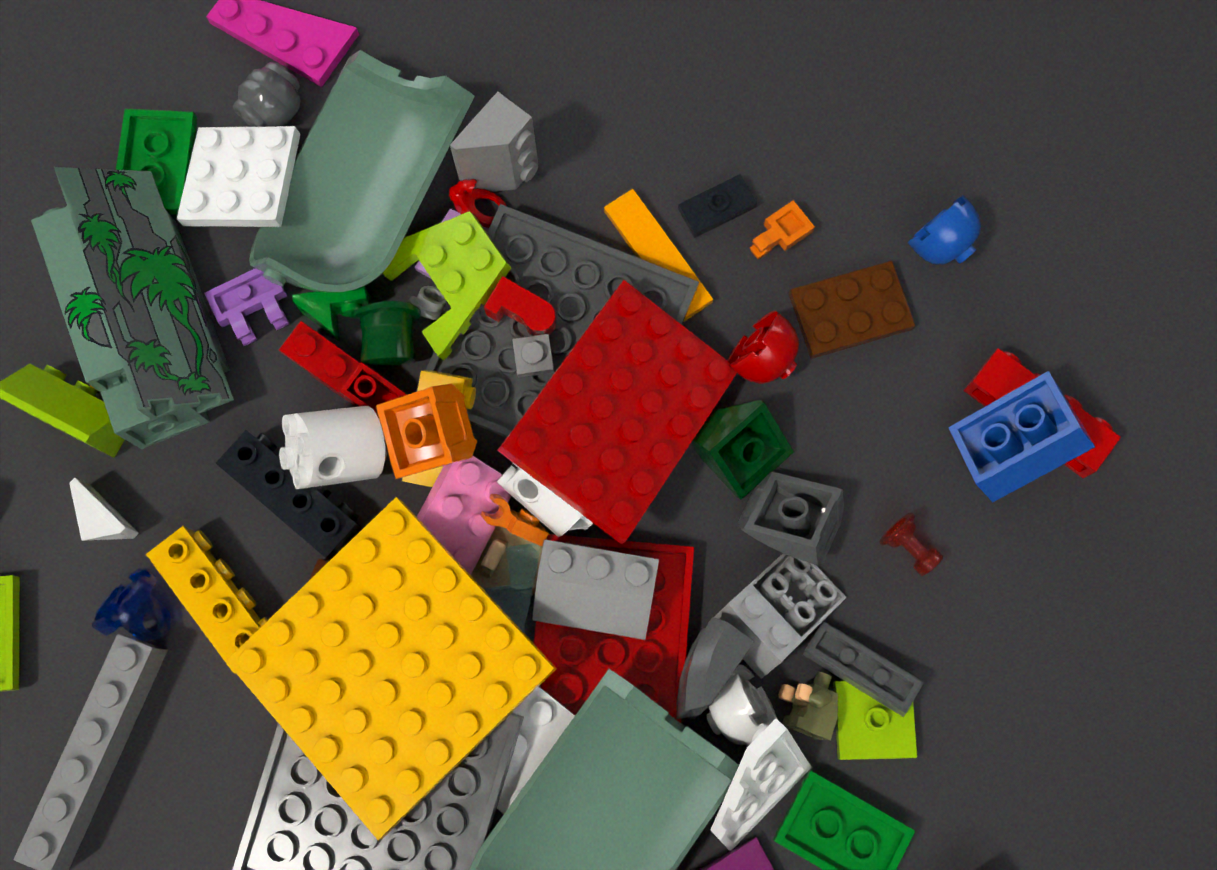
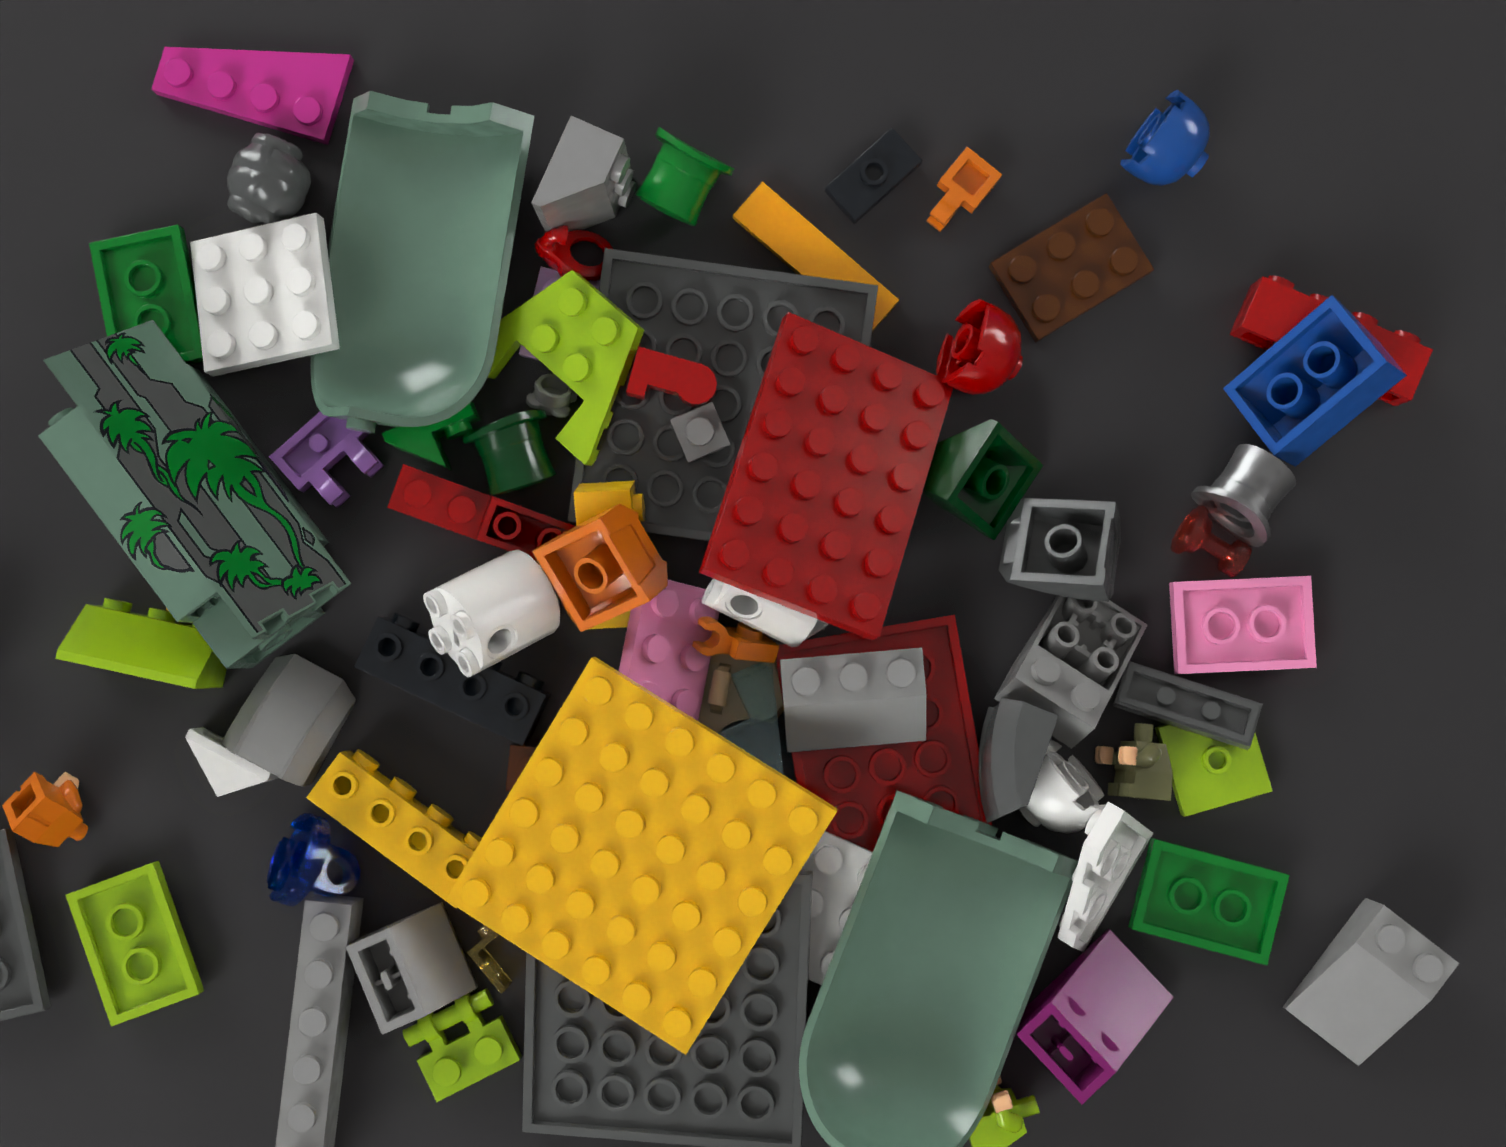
camera: 15 degrees left, 10 degrees up
none -> light grey slope [221,654,356,787]
none -> light grey slope [346,902,478,1035]
none -> lime plate [403,988,522,1102]
none -> clear yellow bracket [467,925,512,994]
none -> green piece [635,127,735,226]
none -> bright pink plate [1169,576,1317,674]
none -> flat silver piece [1191,444,1296,547]

